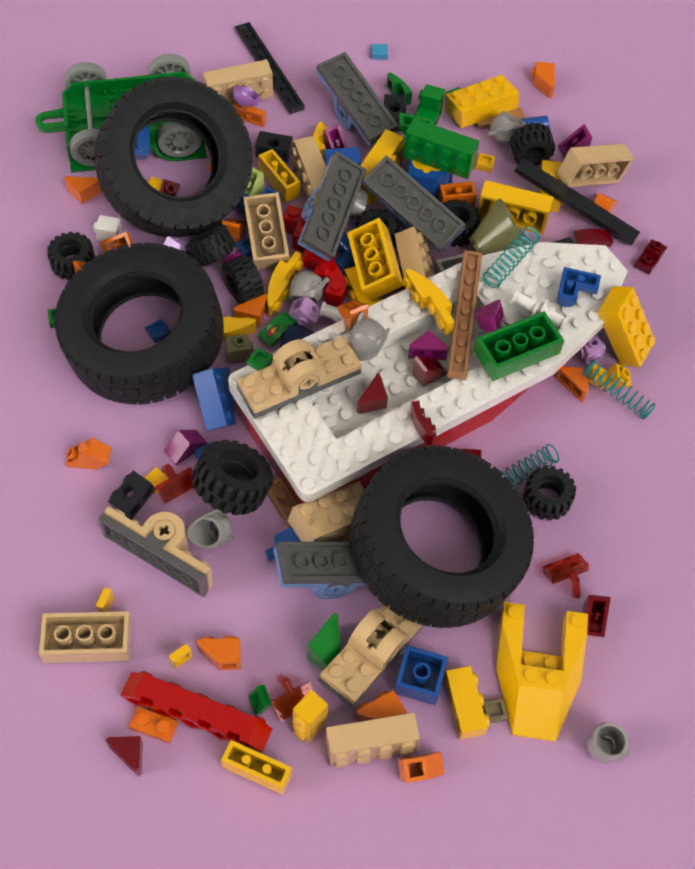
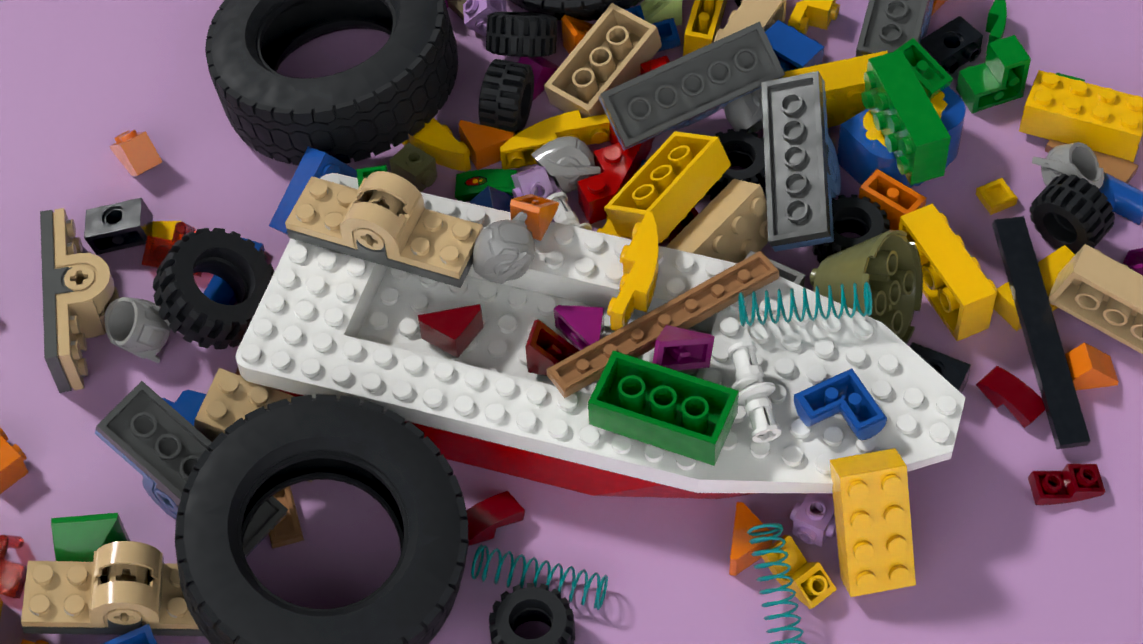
camera: 55 degrees right, 5 degrees down
magenta slope [164,430,208,465] -> none
magenta slope [323,124,348,149] -> none
dark red slope [410,401,436,445] -> none

